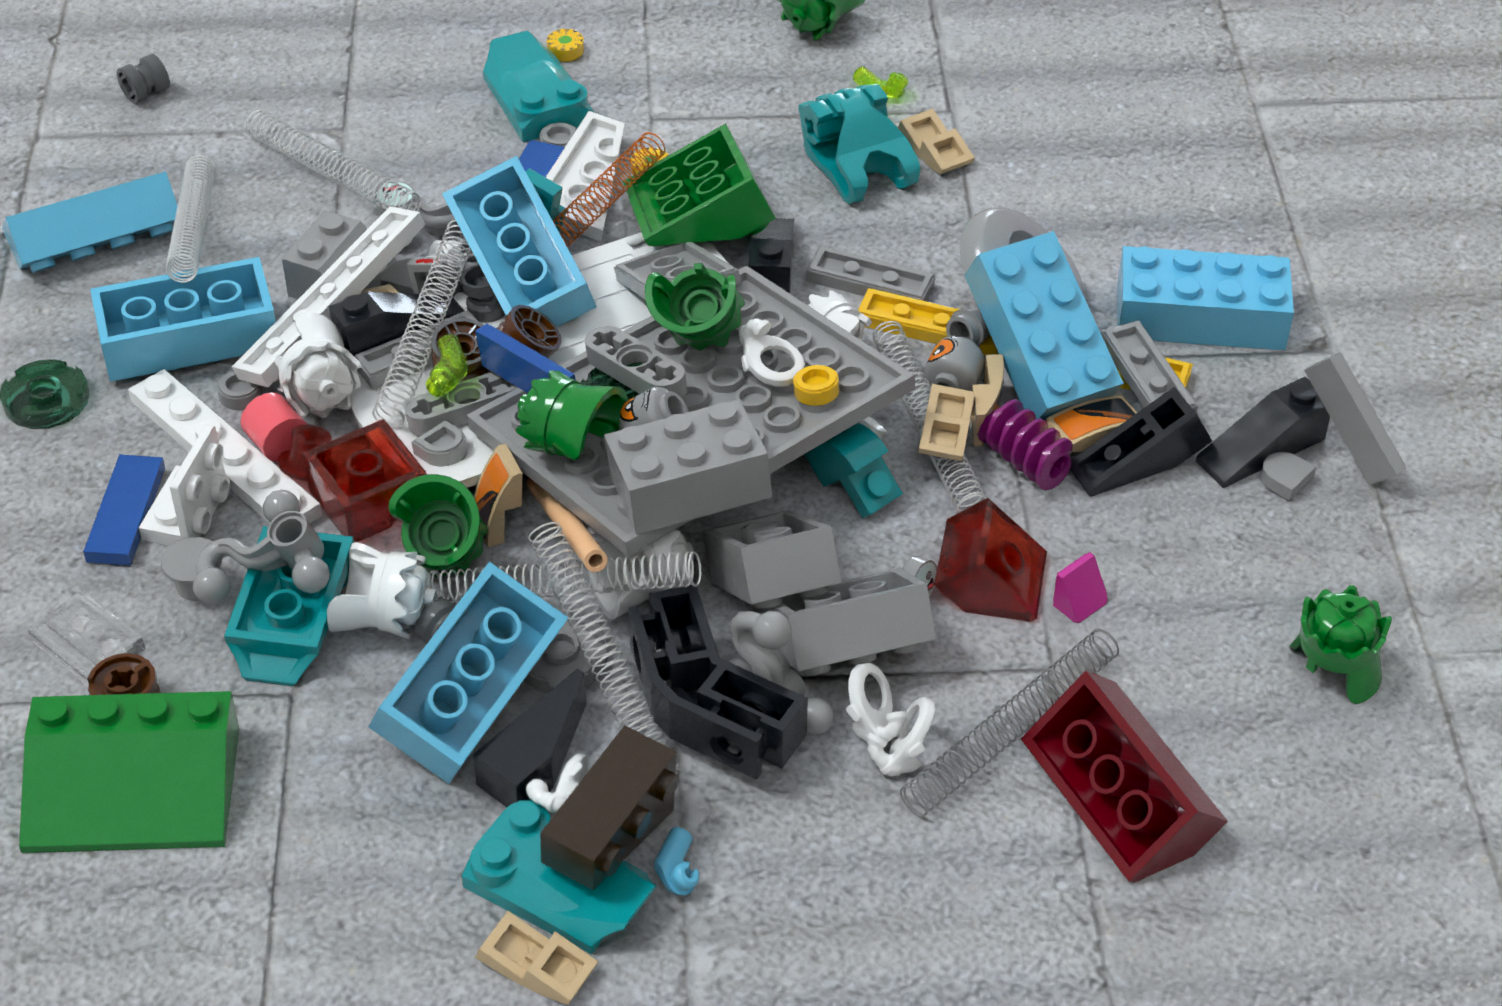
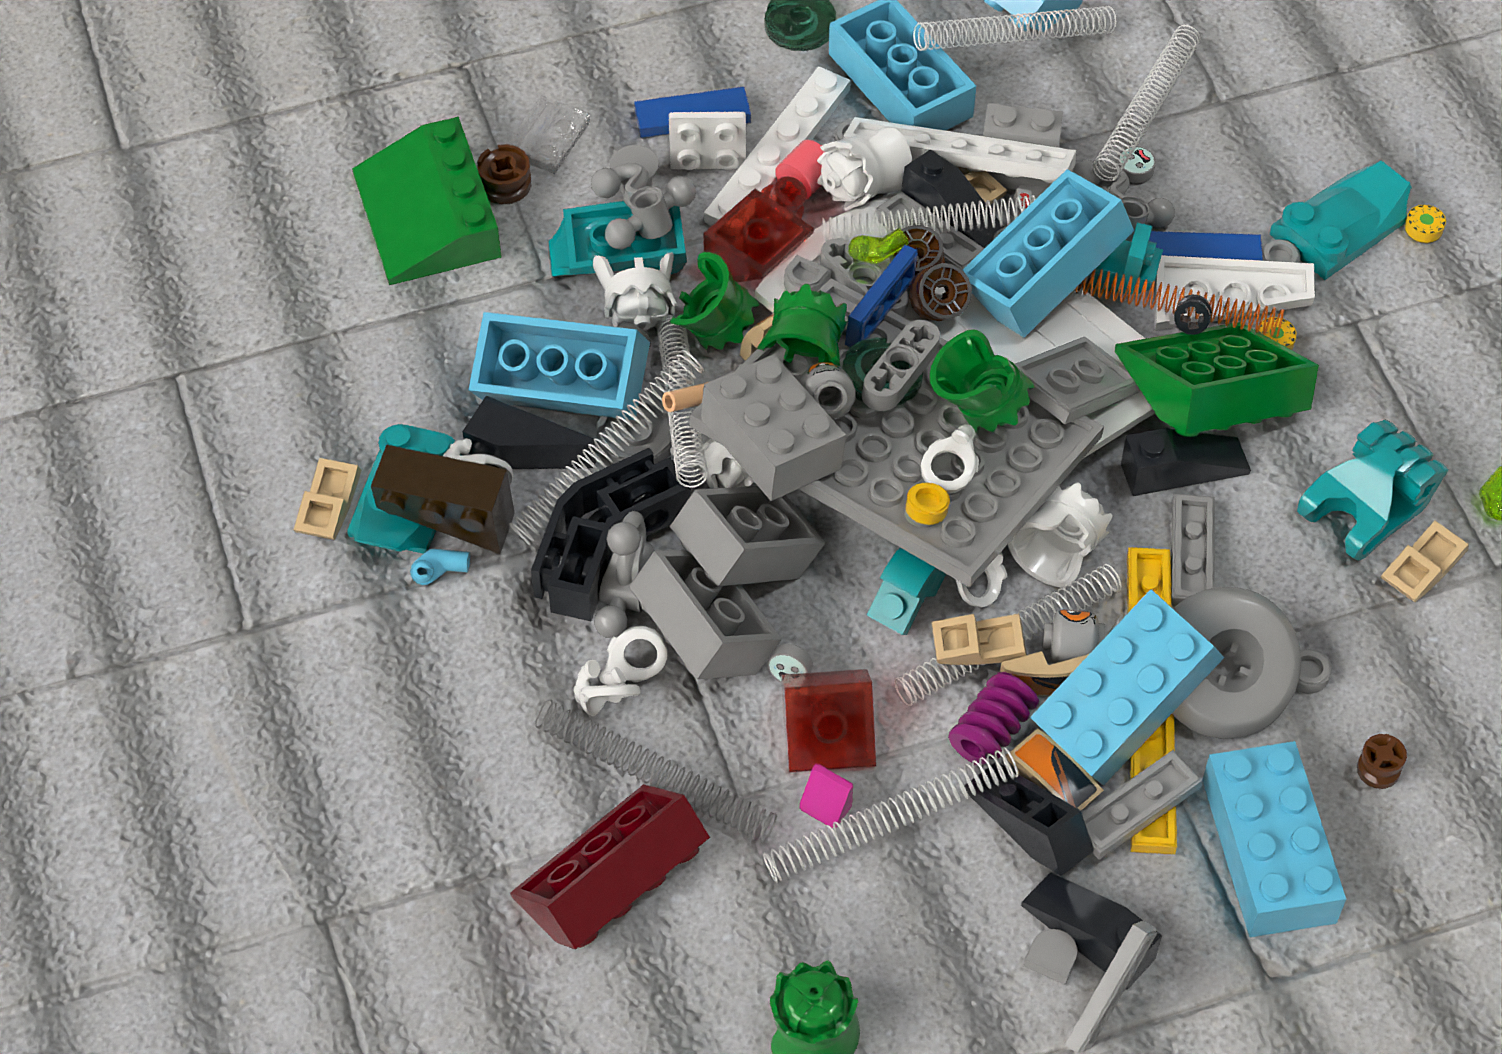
camera: 75 degrees right, 10 degrees up
none -> white piece [763,747,1018,883]
none -> black bush [1174,294,1212,335]
none -> reddish brown wheel [1357,734,1407,789]

